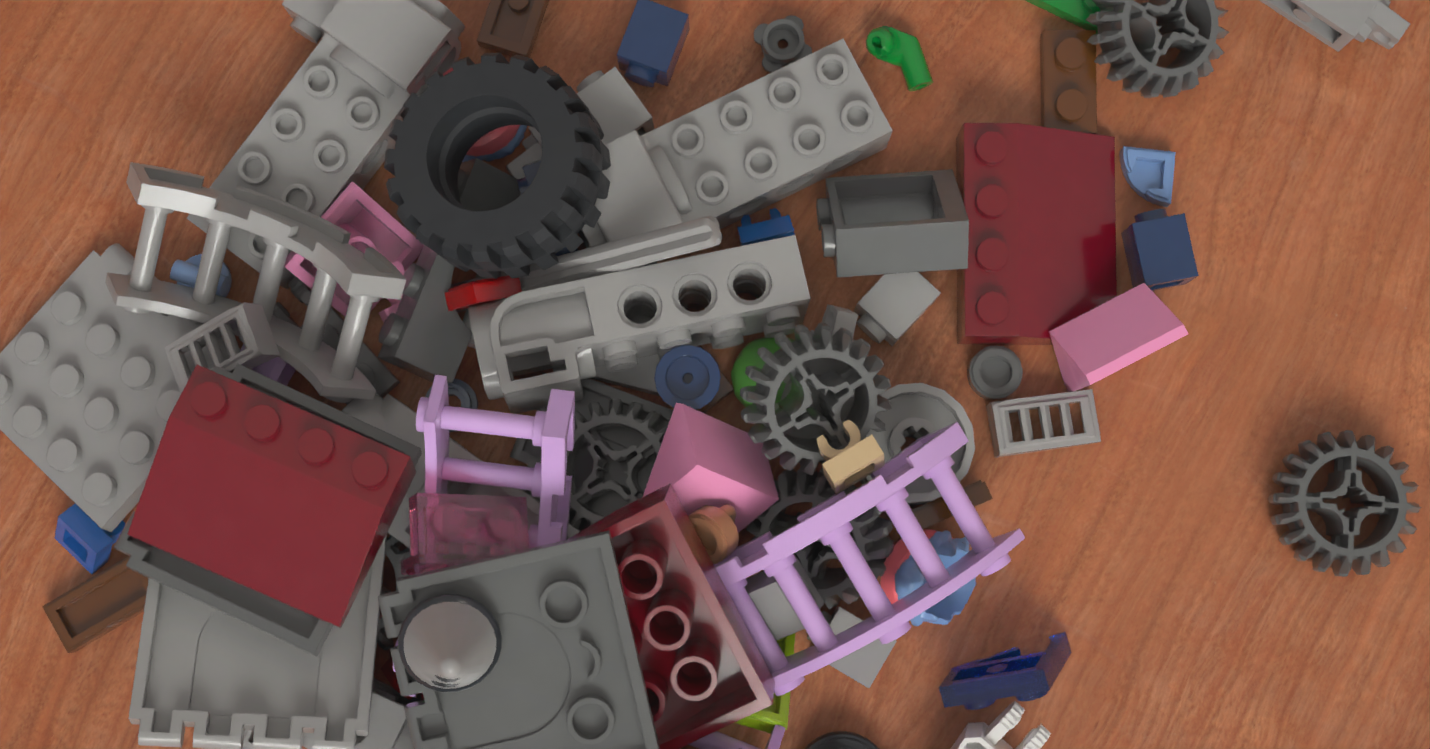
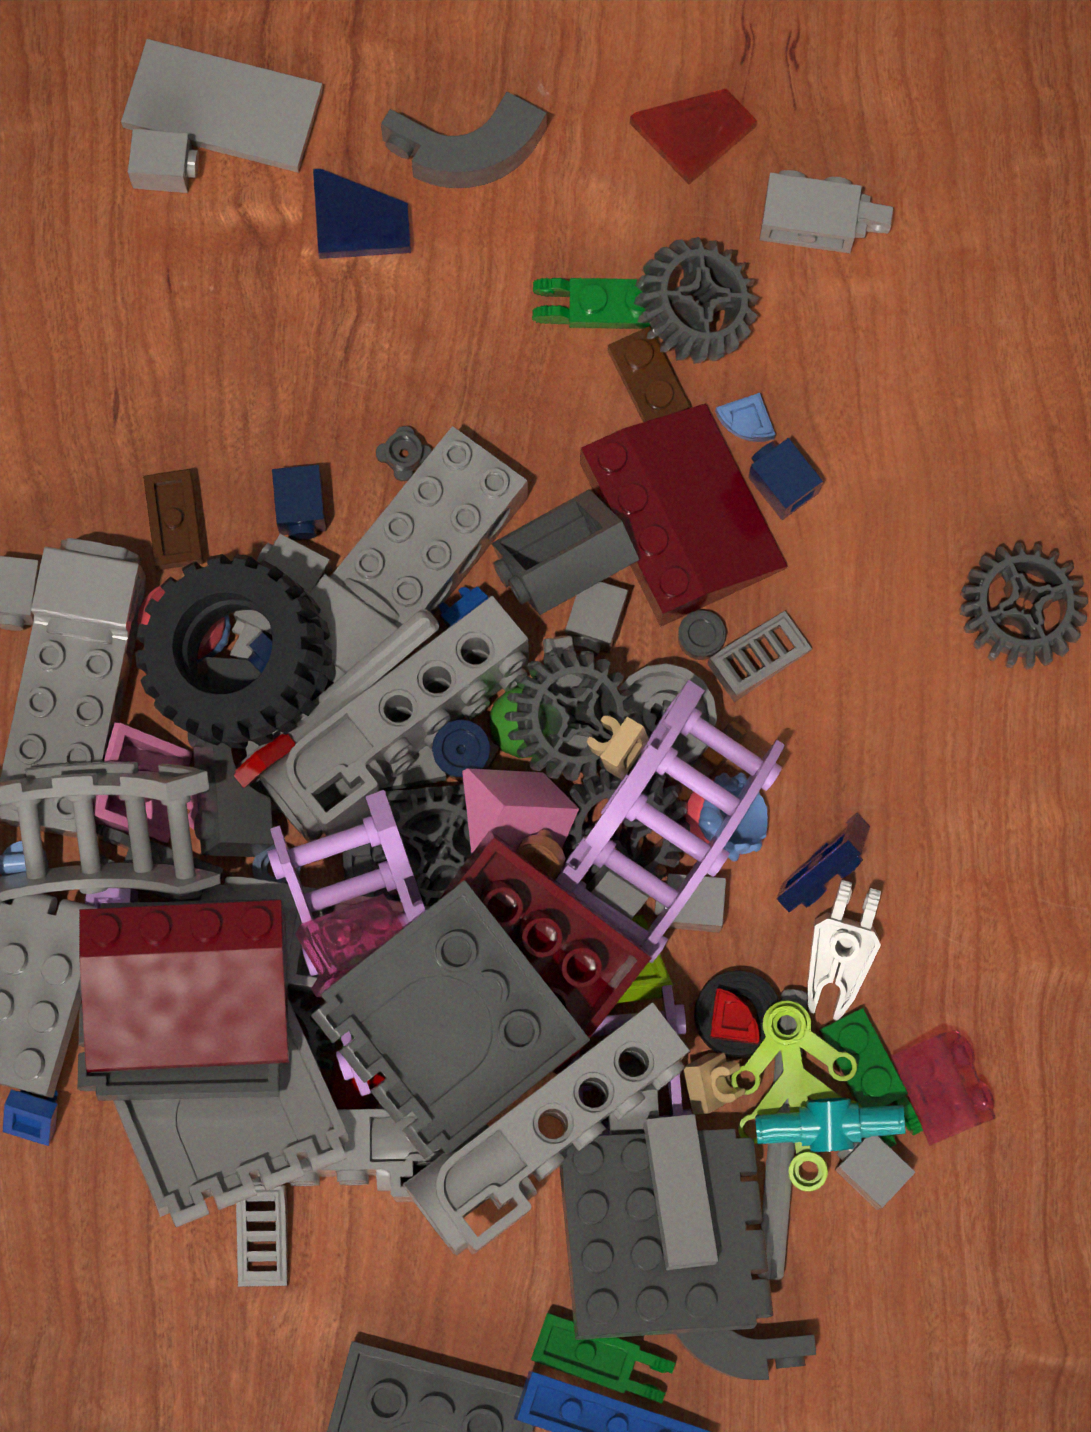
camera: 30 degrees left, 5 degrees down
reddish brown tile [42,556,149,653] -> none
light grey slope [164,302,280,393] -> none
light grey hat [398,594,502,692] -> none
green arm [866,26,933,92] -> none
bright pink slope [1049,283,1188,392] -> none

